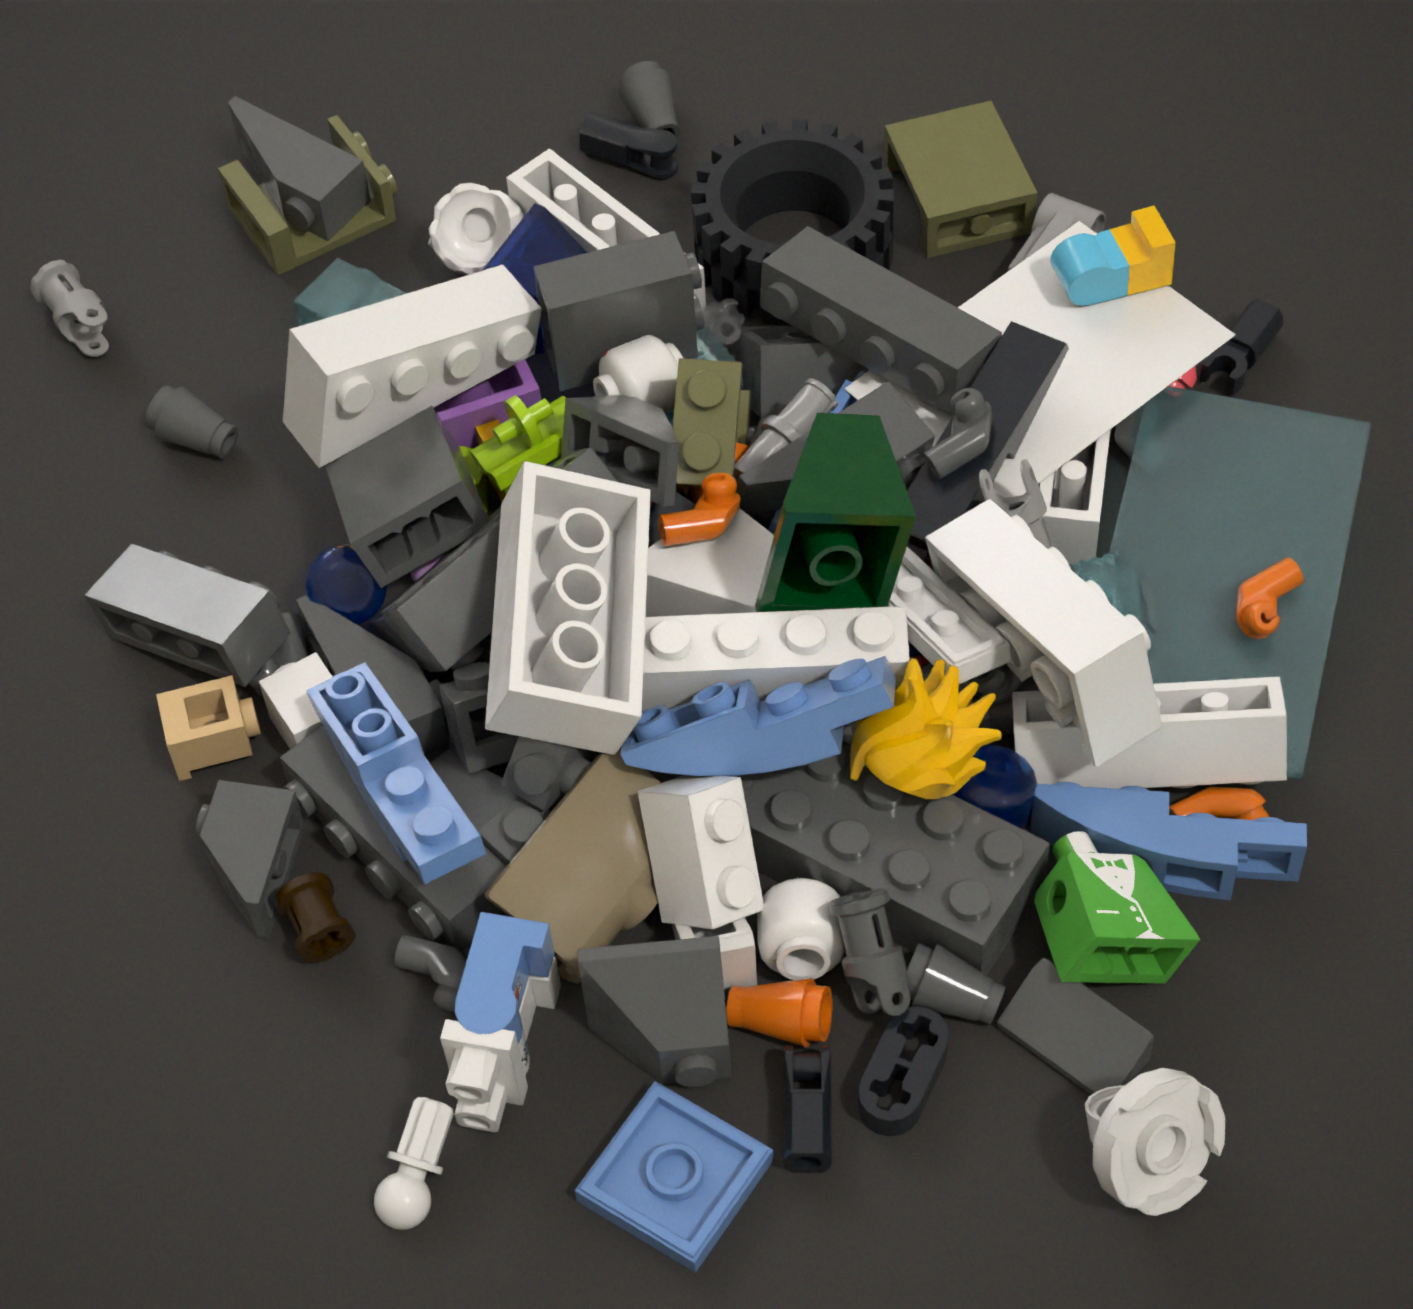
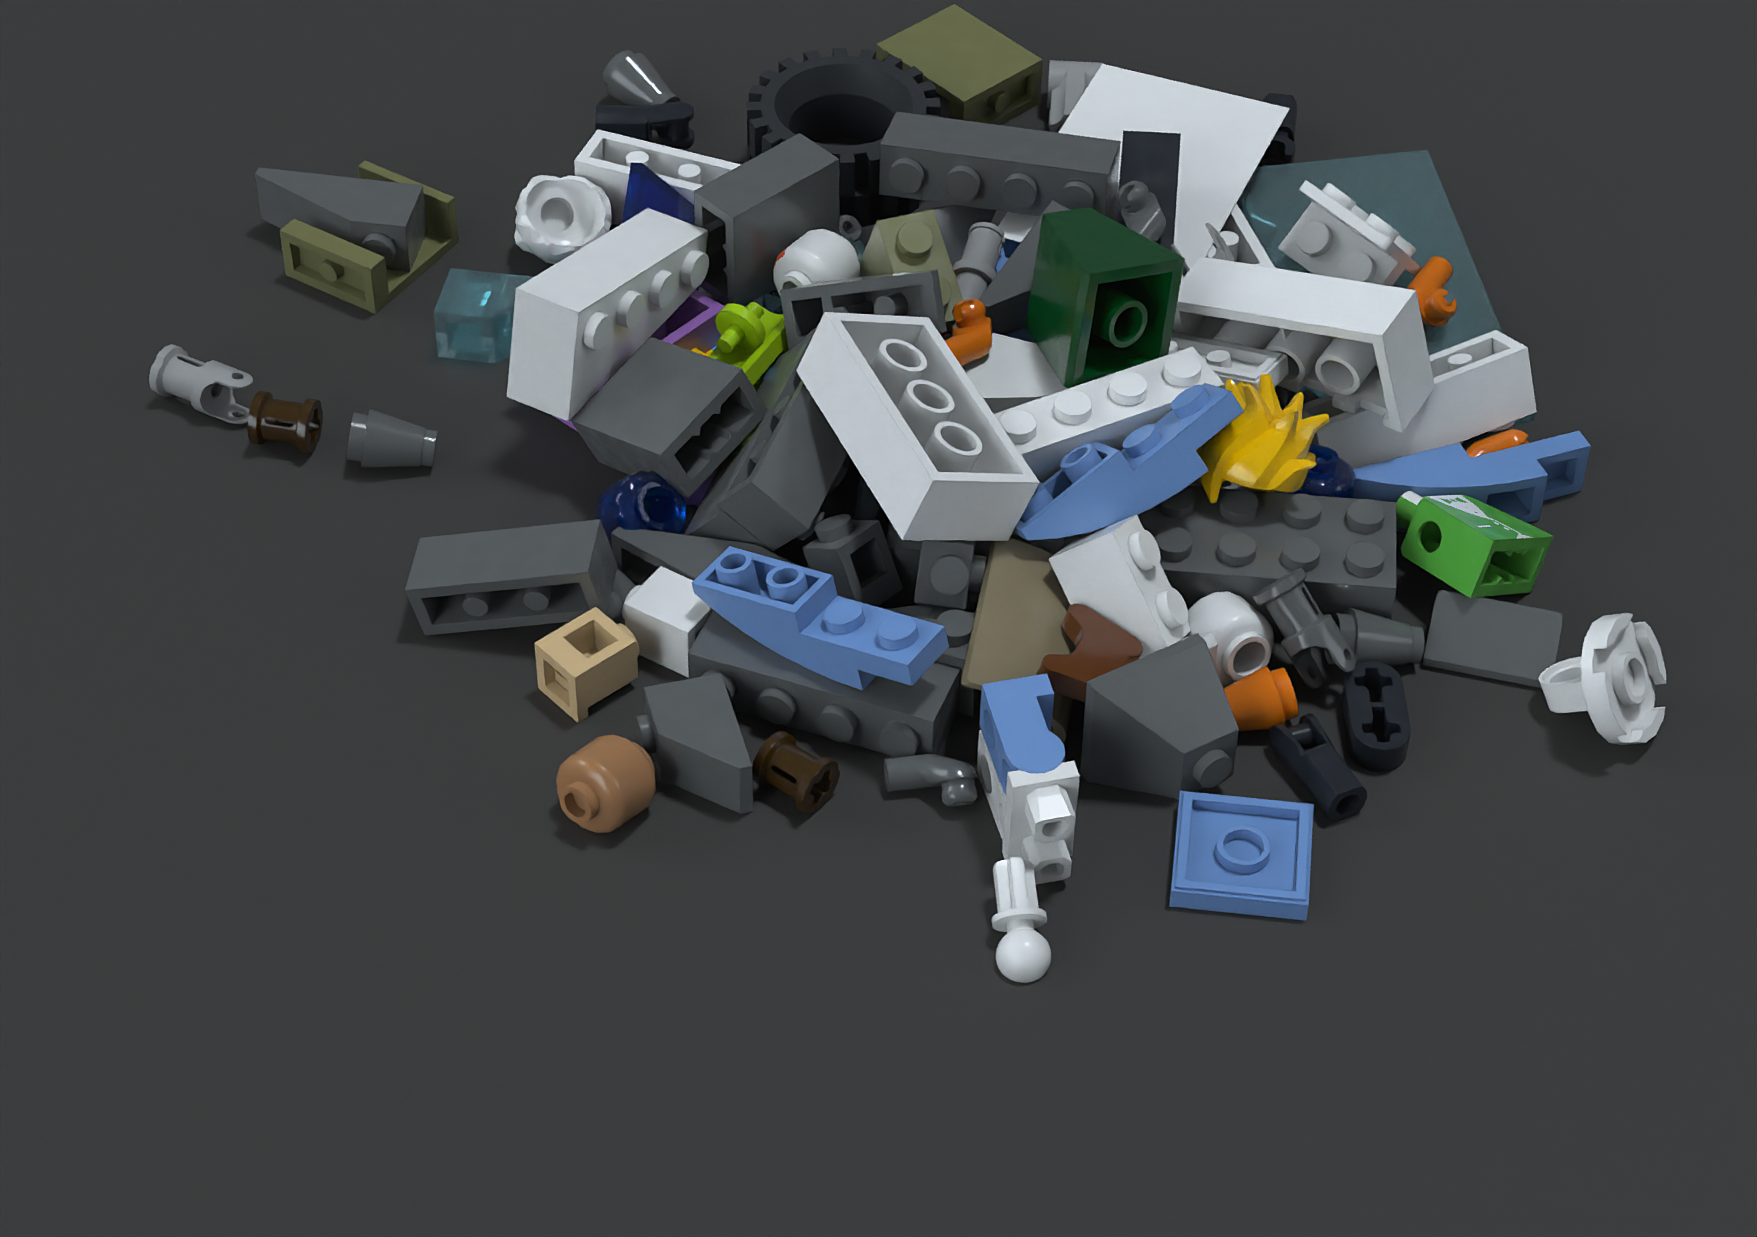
camera: 30 degrees left, 10 degrees down
leg [1050,205,1176,306] -> none
none -> dark brown bush [247,391,323,453]
none -> medium nougat head [556,734,656,833]
none -> reddish brown piece [1036,603,1143,702]
none -> white bracket [1278,180,1422,286]

